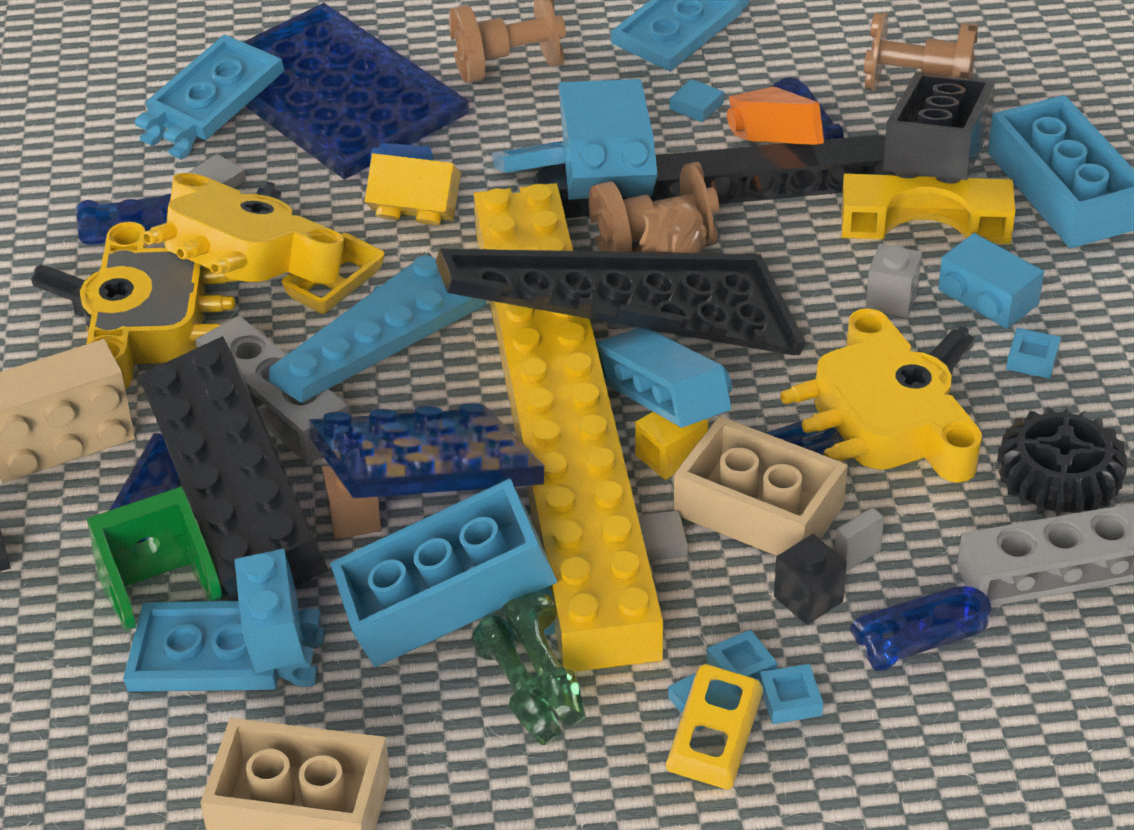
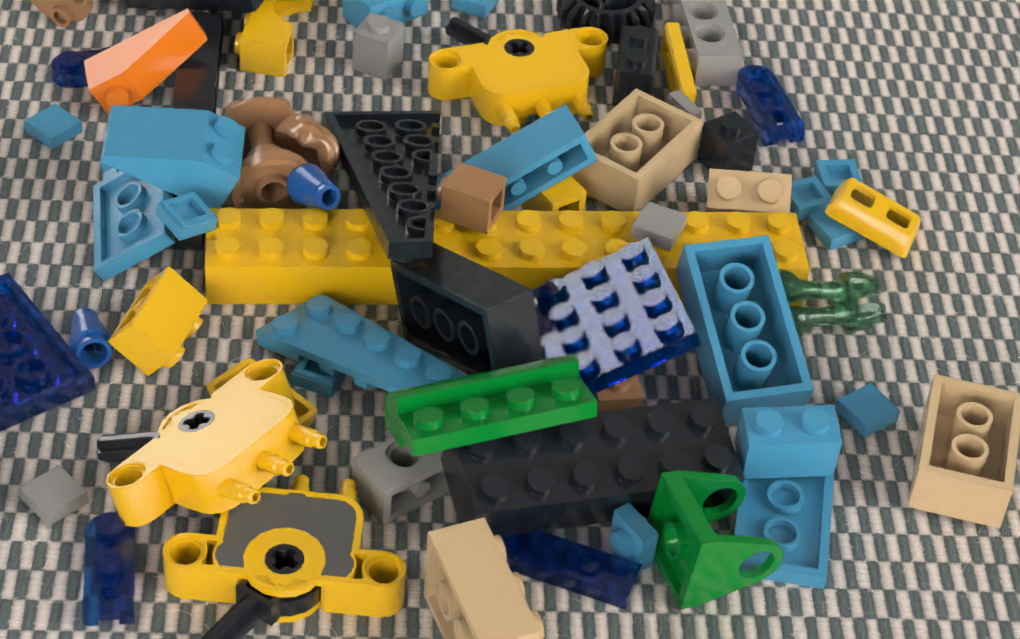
camera: 90 degrees left, 0 degrees up
none -> dark azure tile [156,191,218,241]
none -> blue cone [287,164,341,210]
none -> green brick [384,354,597,457]
none -> black brick [390,243,545,375]
none -> medium nougat brick [436,162,506,234]
none -> black brick [612,25,659,107]
none -> light grey tile [631,201,688,251]
none -> yellow tile [660,22,696,104]
none -> tan brick [706,168,792,213]
none -> dark azure tile [835,383,900,438]

